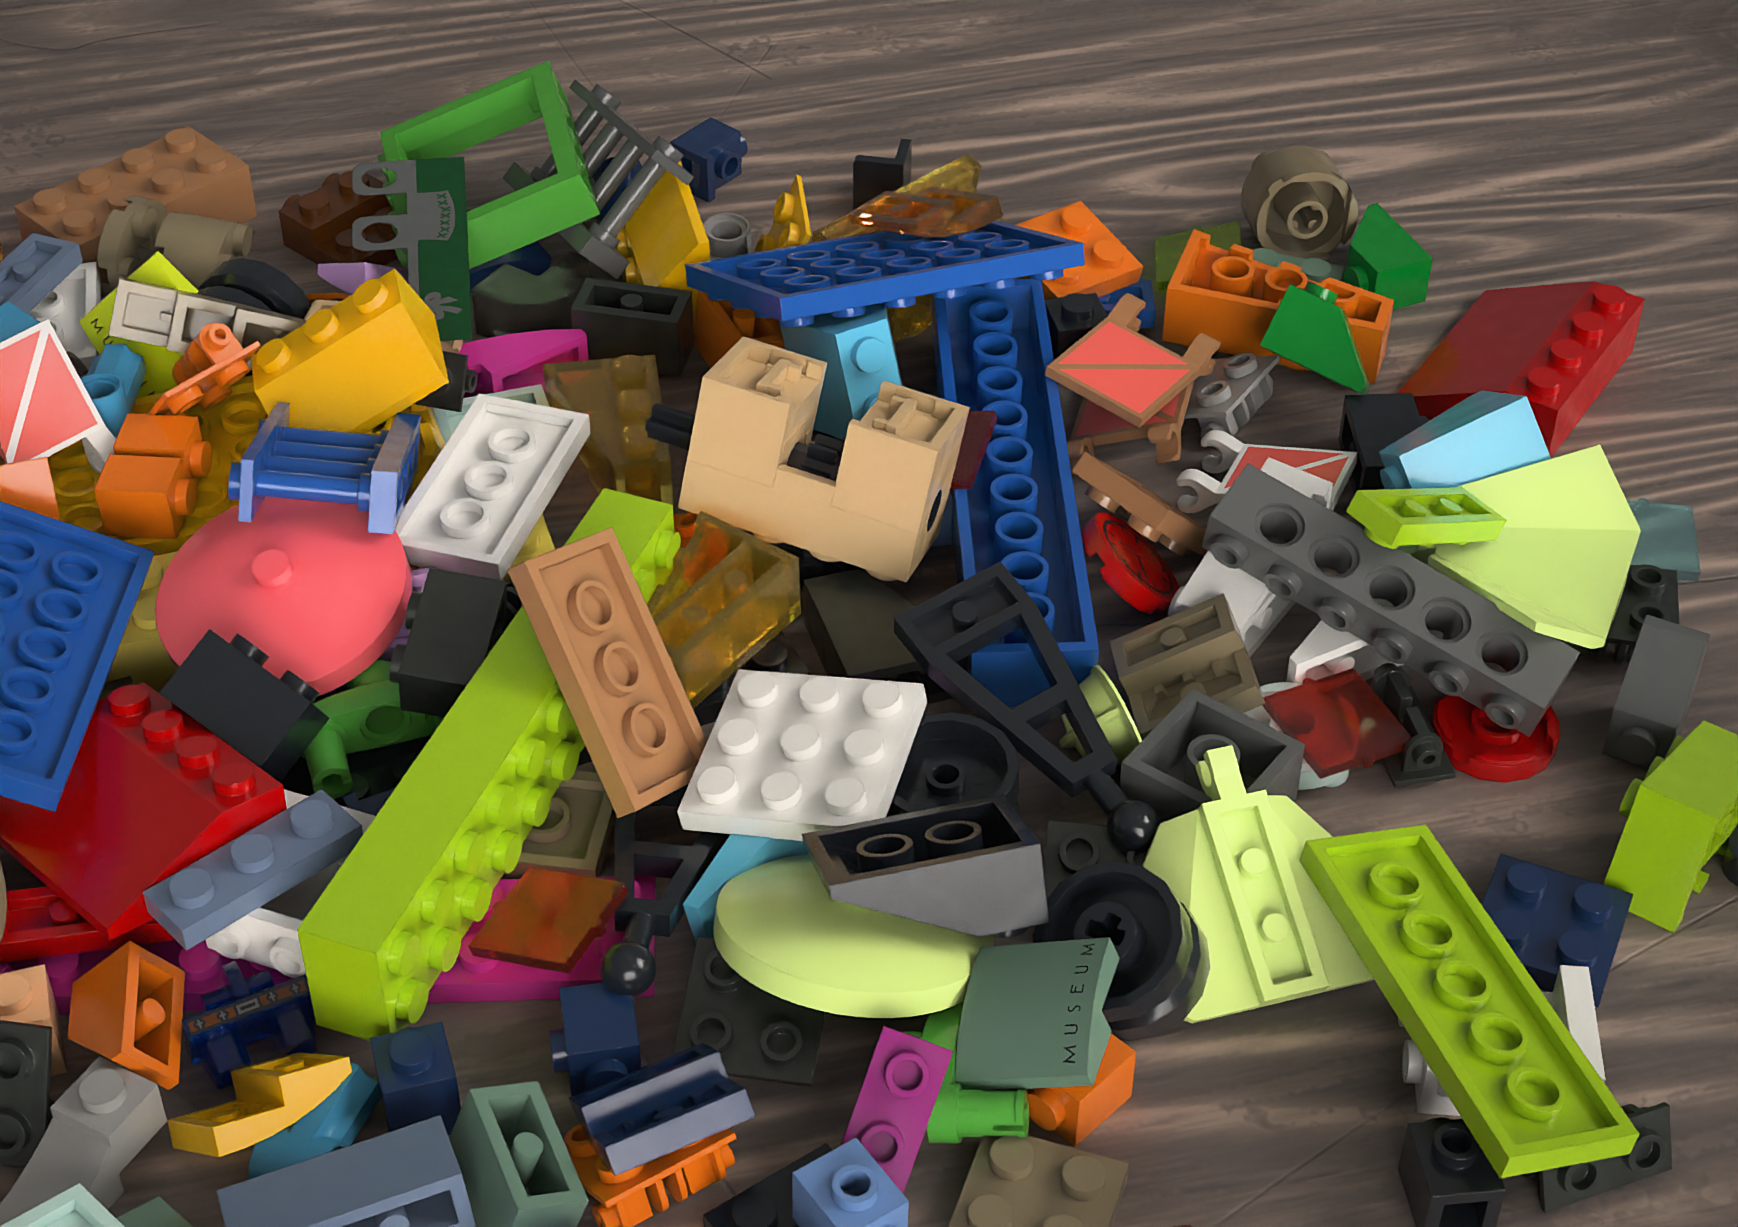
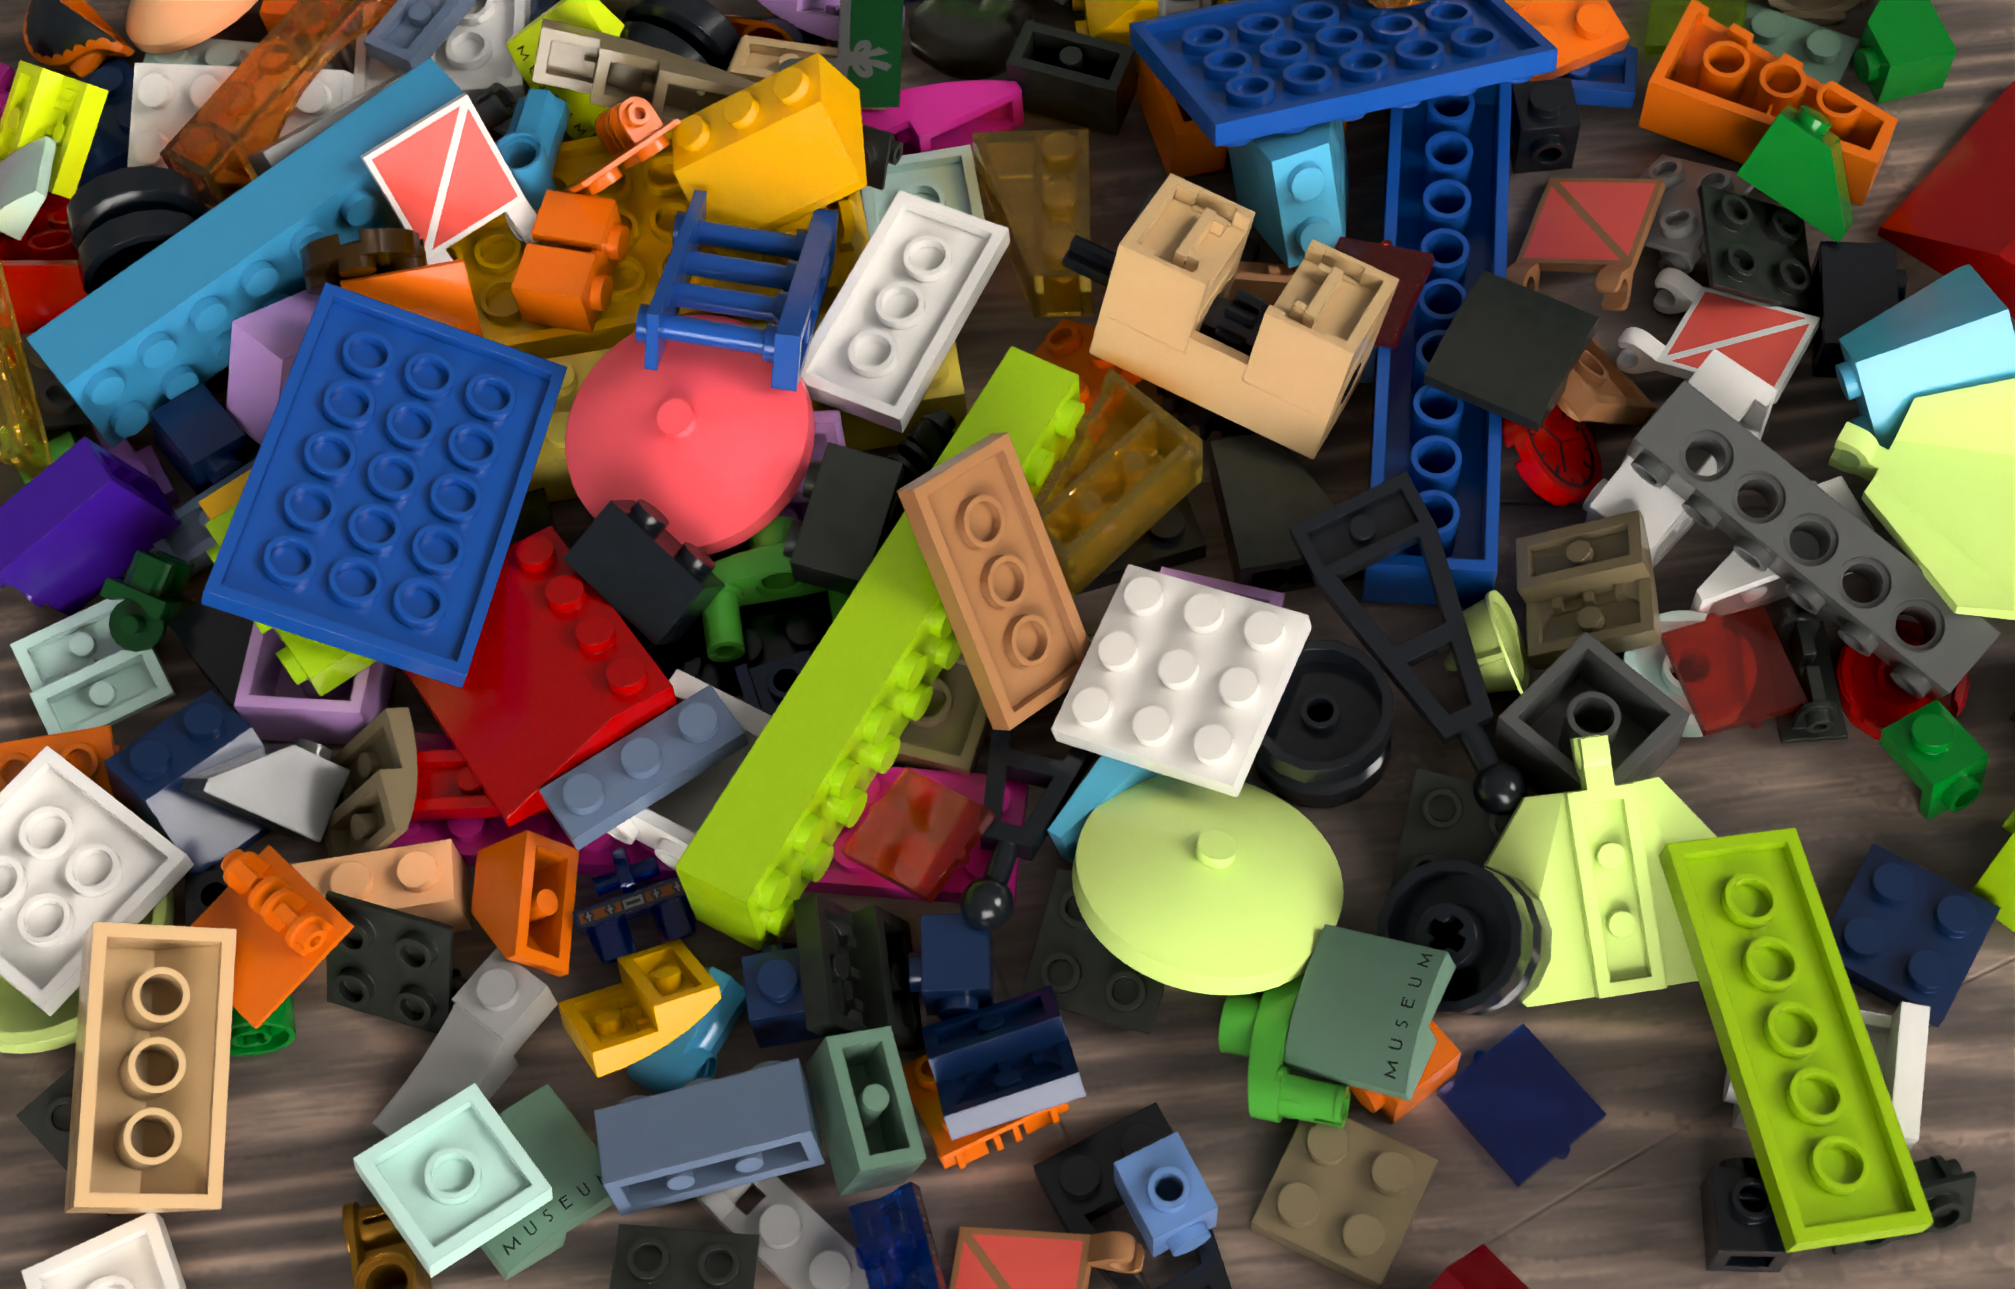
camera: 15 degrees right, 20 degrees up
black slope [802,794,1049,938] -> none
magenta hinge [840,1026,953,1193] -> none
flag [1045,293,1221,428] -> none
lime plate [1346,487,1507,549] -> none
none -> pearl dark grey slope [793,893,925,1051]
none -> pearl dark grey slope [1423,270,1599,432]
none -> clear blue piece [1437,1023,1606,1188]
none -> pearl dark grey hinge [1698,184,1817,315]
none -> green bracket [1879,699,1989,820]

